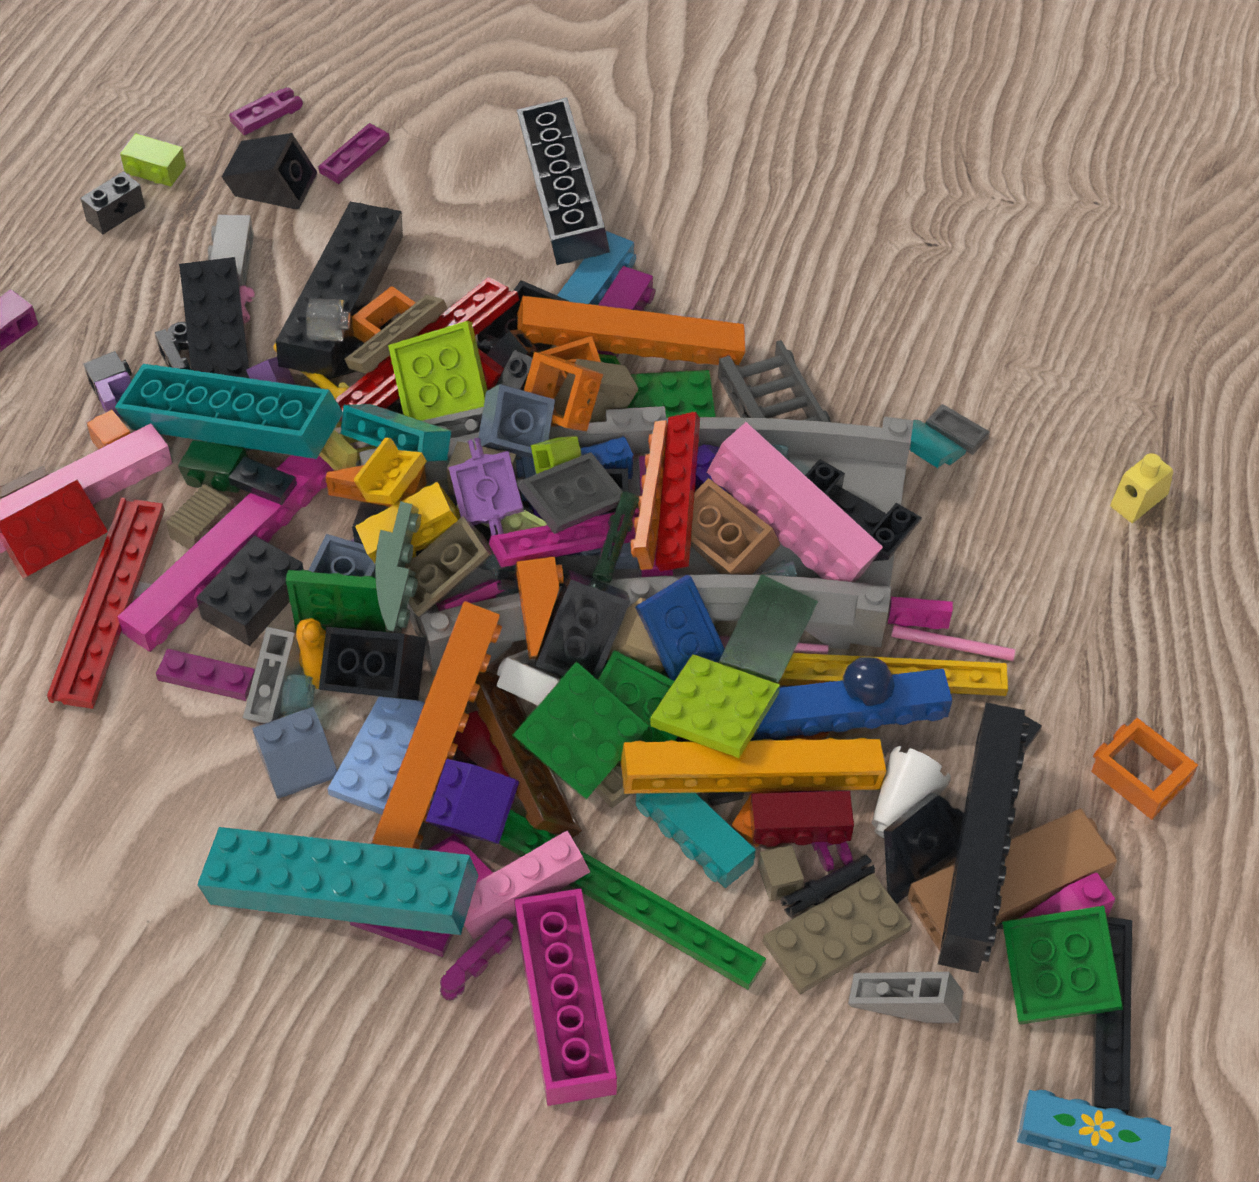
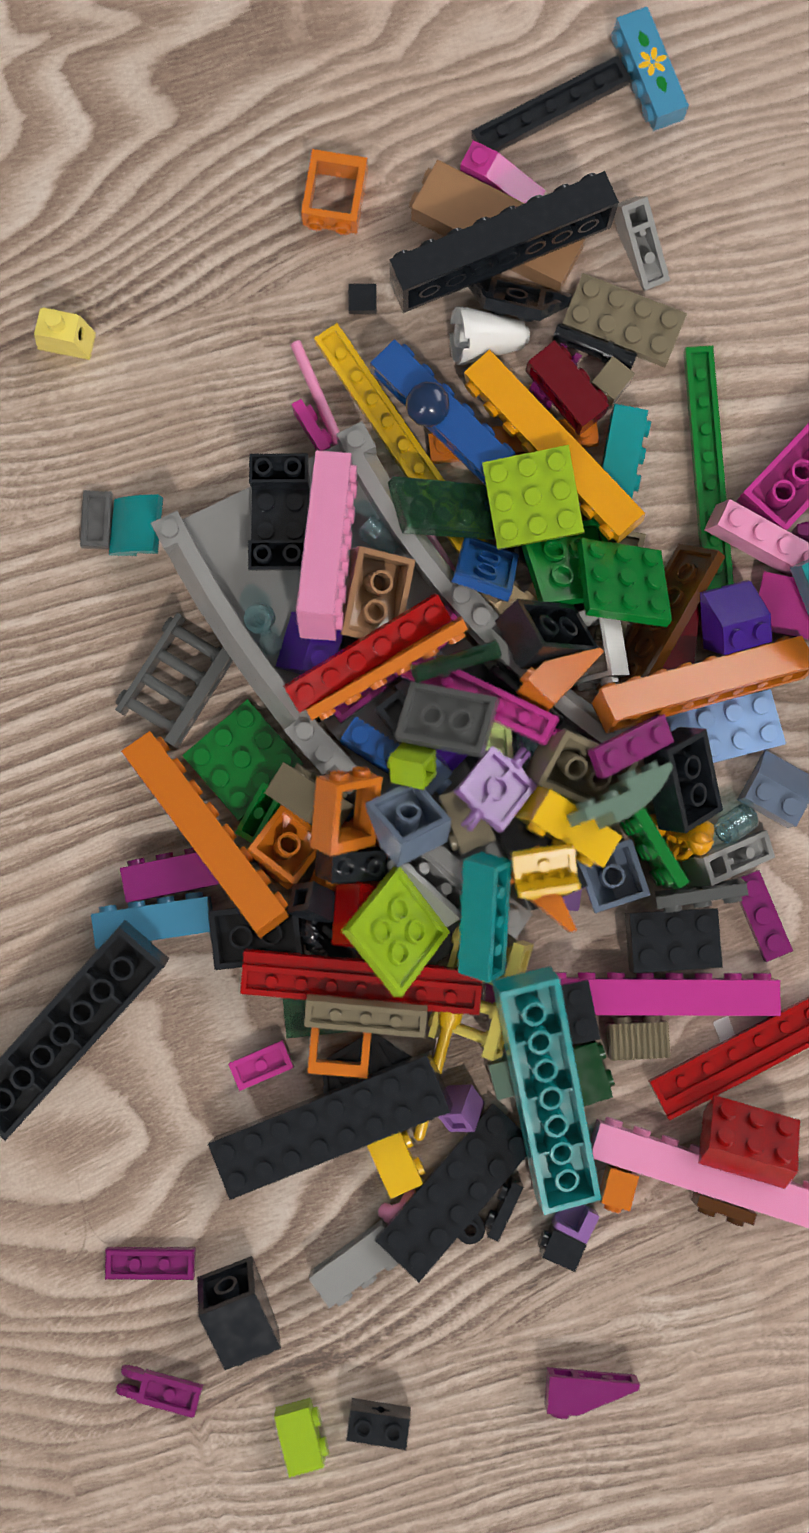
camera: 125 degrees left, 30 degrees up
clear brick [306,298,350,341] -> none
green plate [1002,906,1123,1025] -> none
none -> dark pink plate [228,1040,294,1091]
none -> yellow brick [367,1130,426,1199]
none -> magenta plate [588,714,674,778]
none -> dark grey plate [655,878,748,913]

